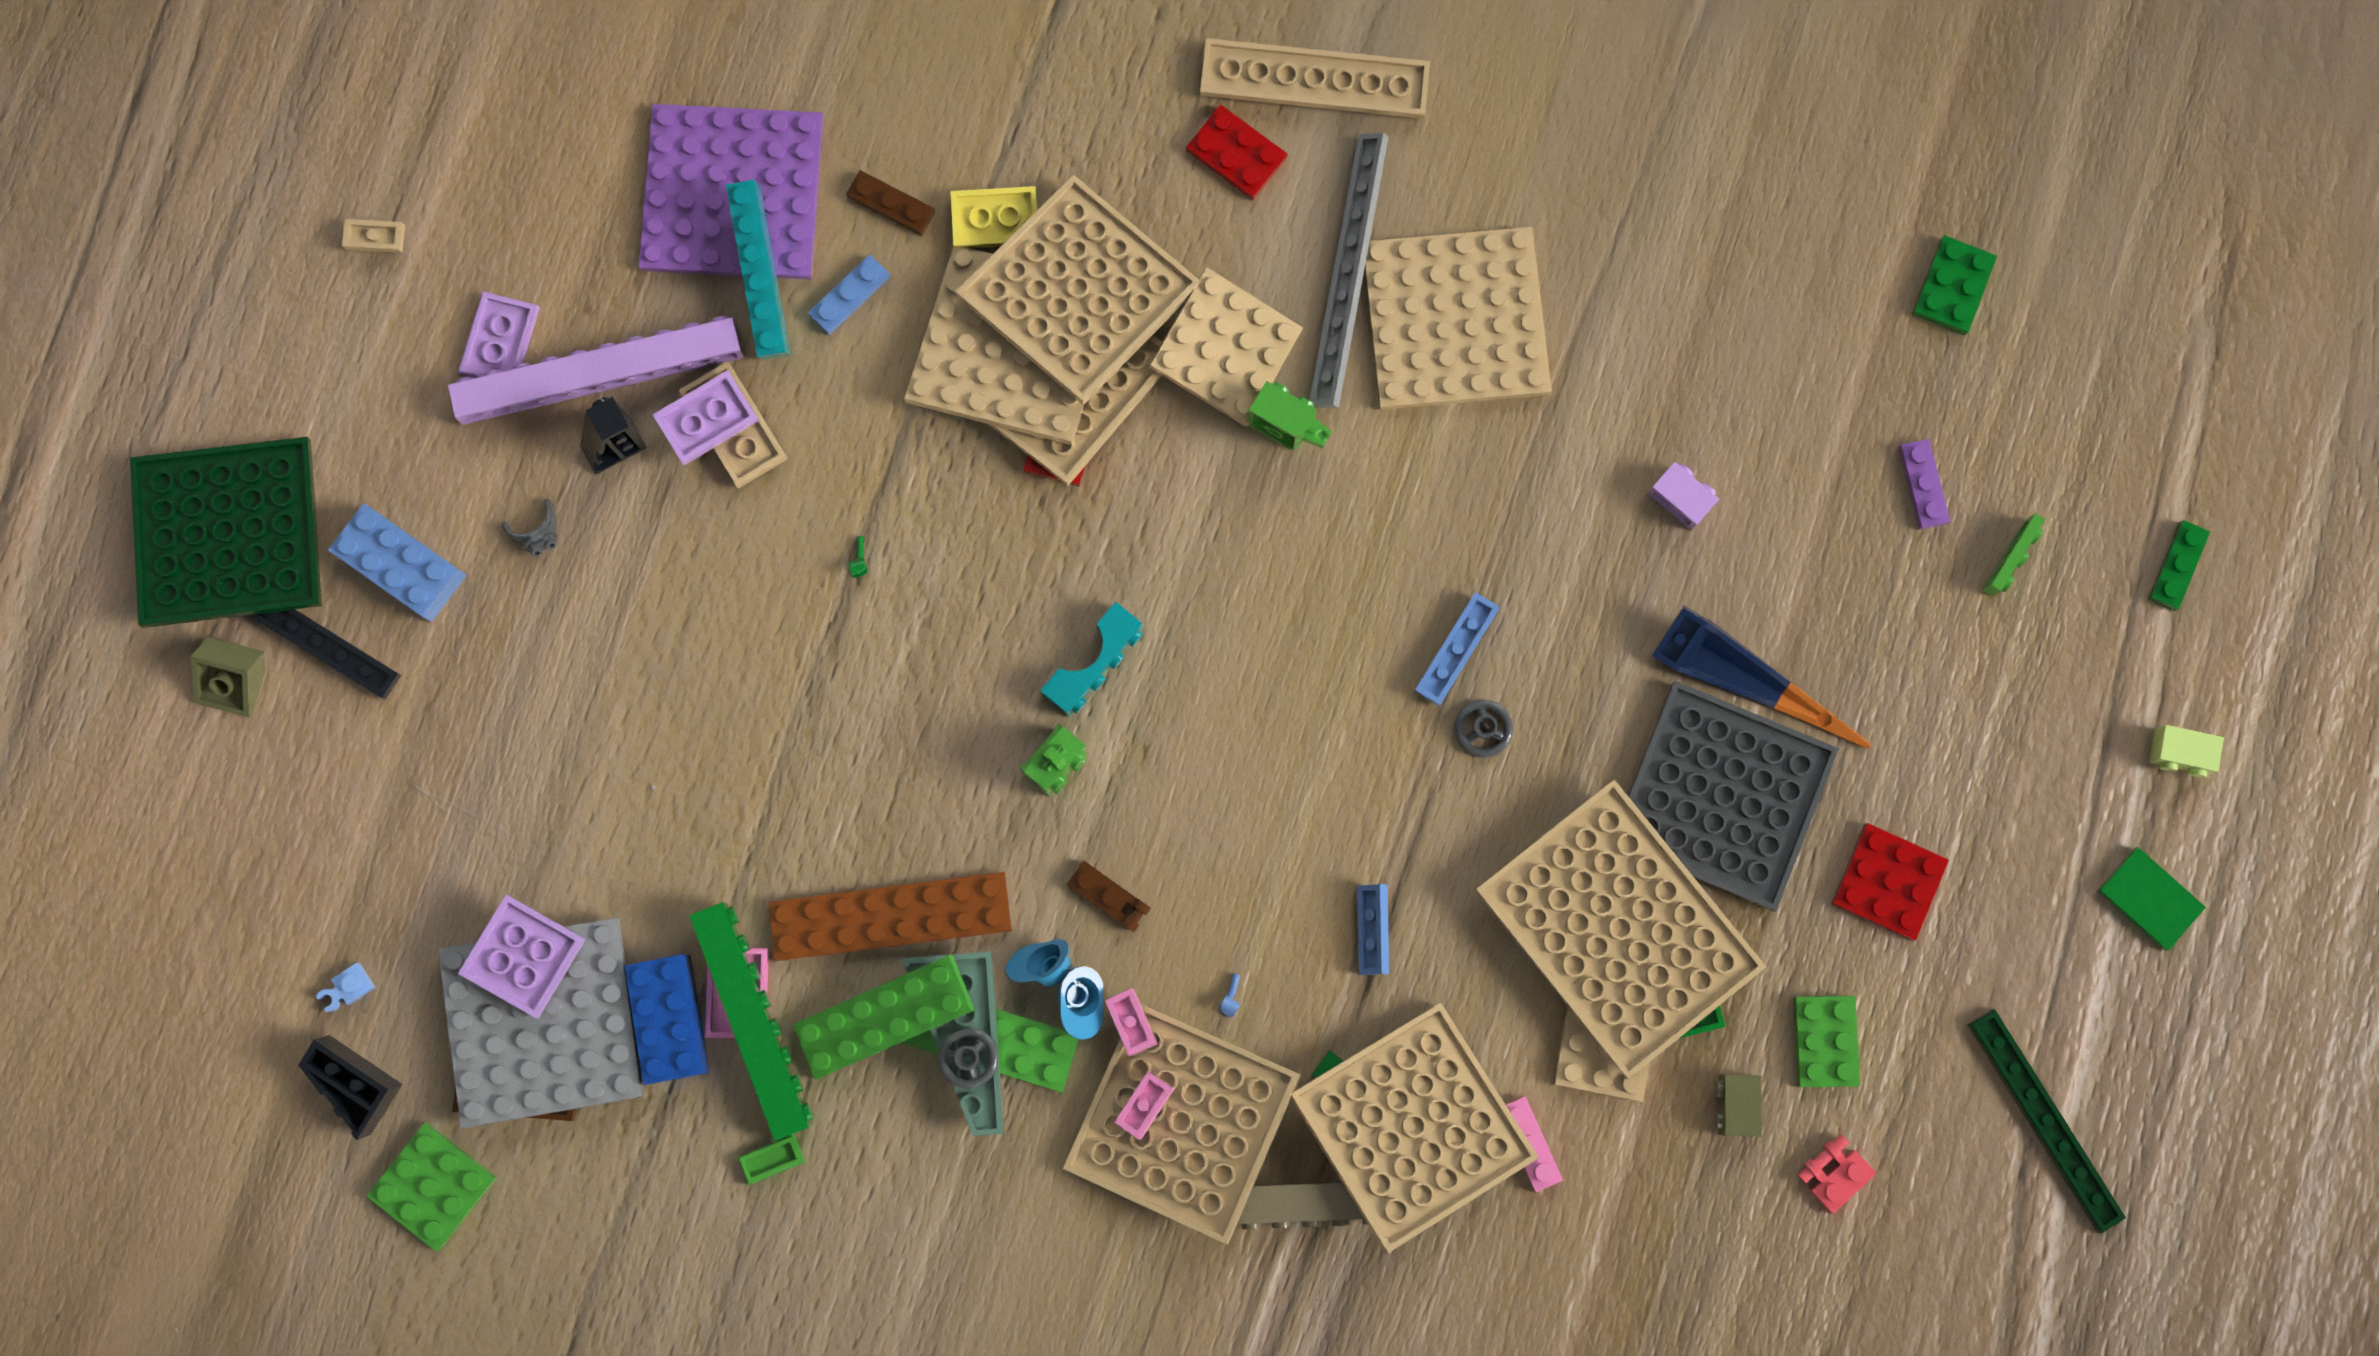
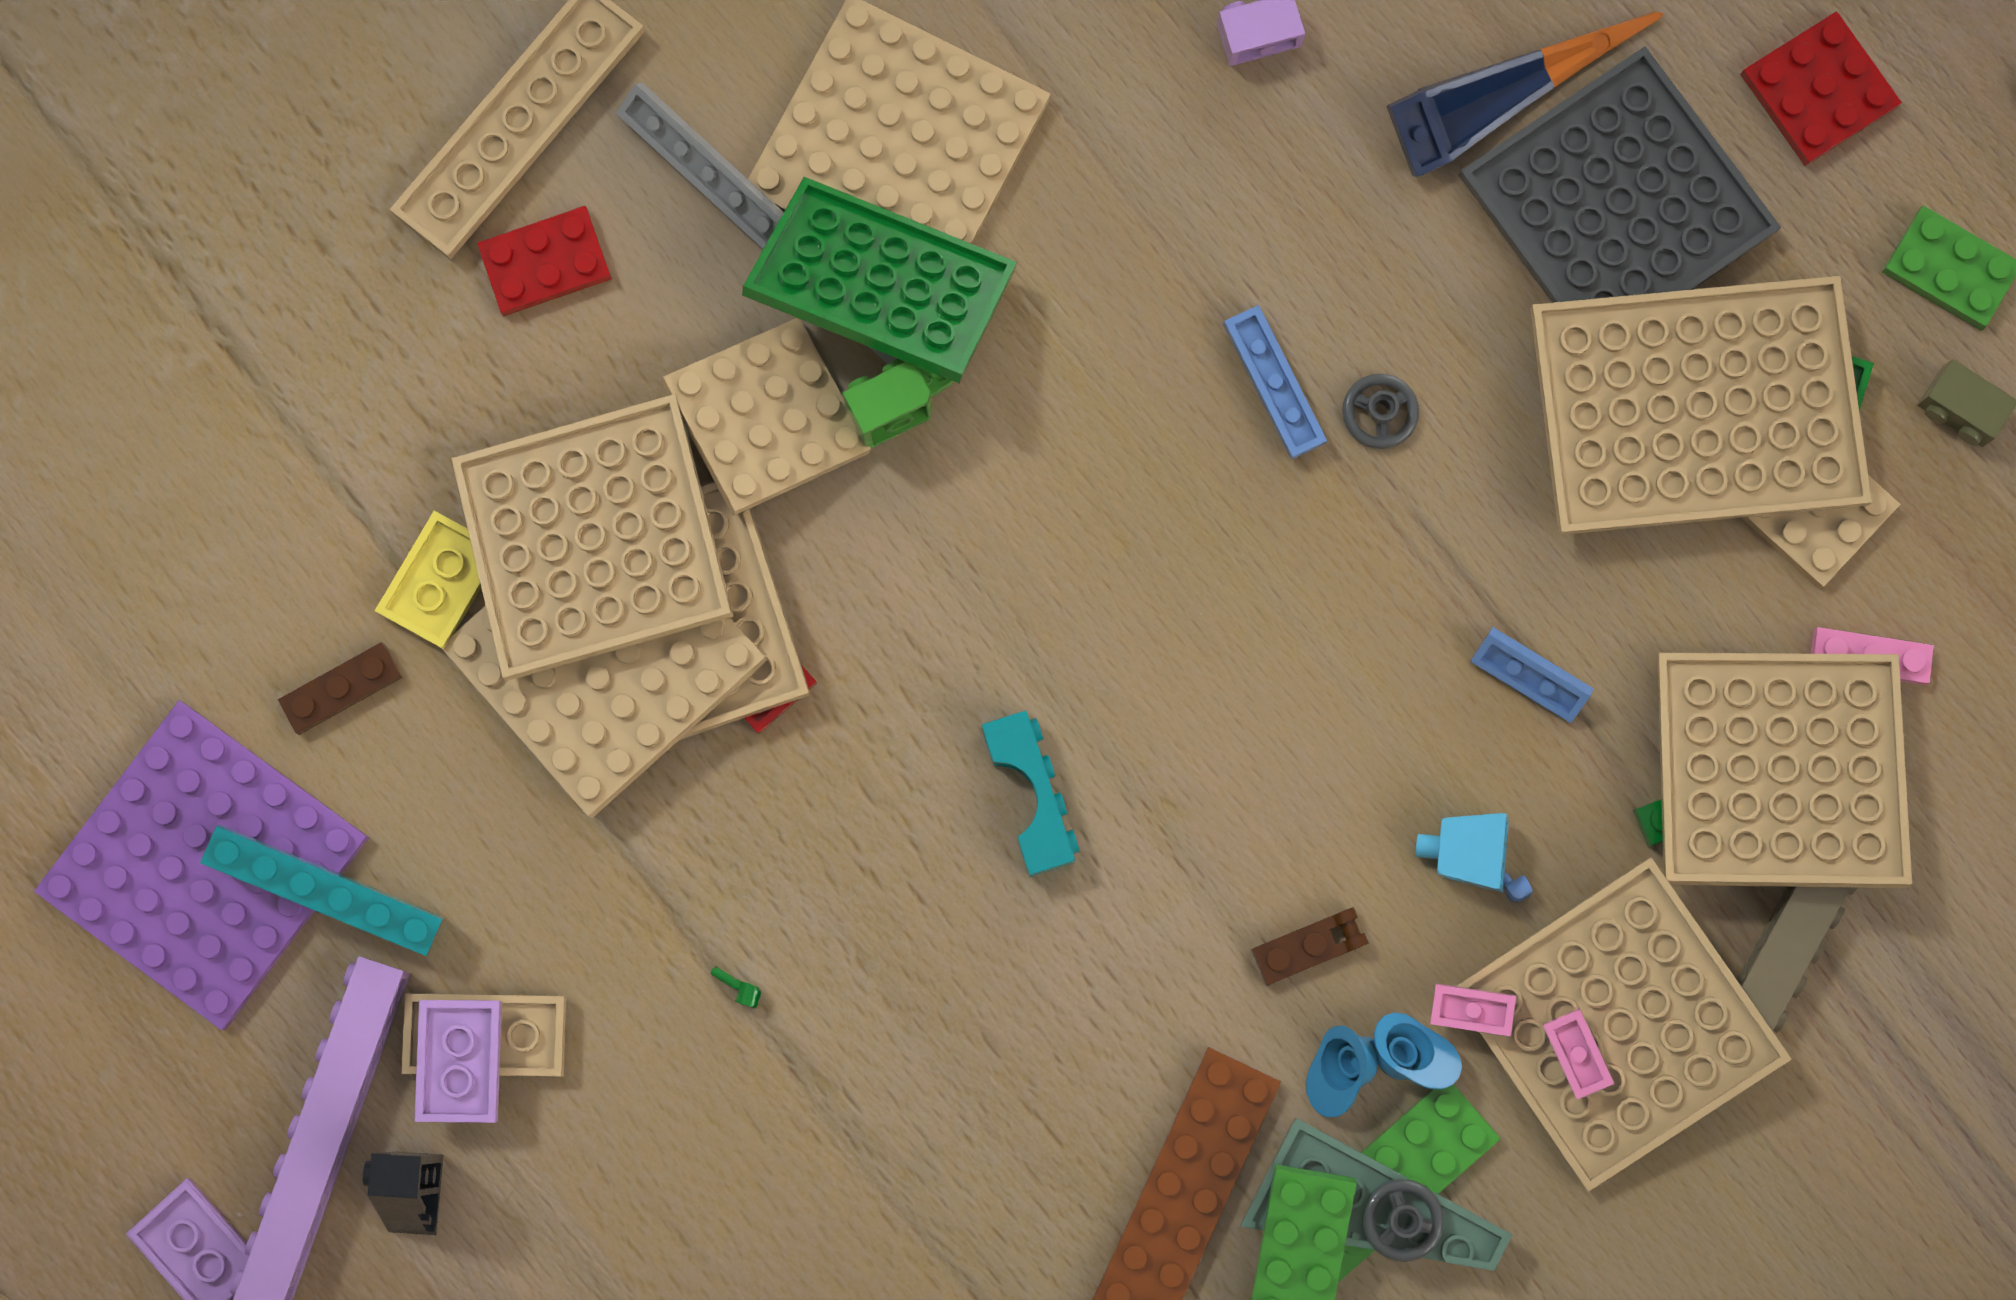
camera: 55 degrees left, 0 degrees up
medium blue plate [808,254,891,335] -> none
bright green hinge [1020,723,1087,796] -> none
none -> green plate [742,177,1017,384]
none -> medium azure torso [1416,813,1509,893]

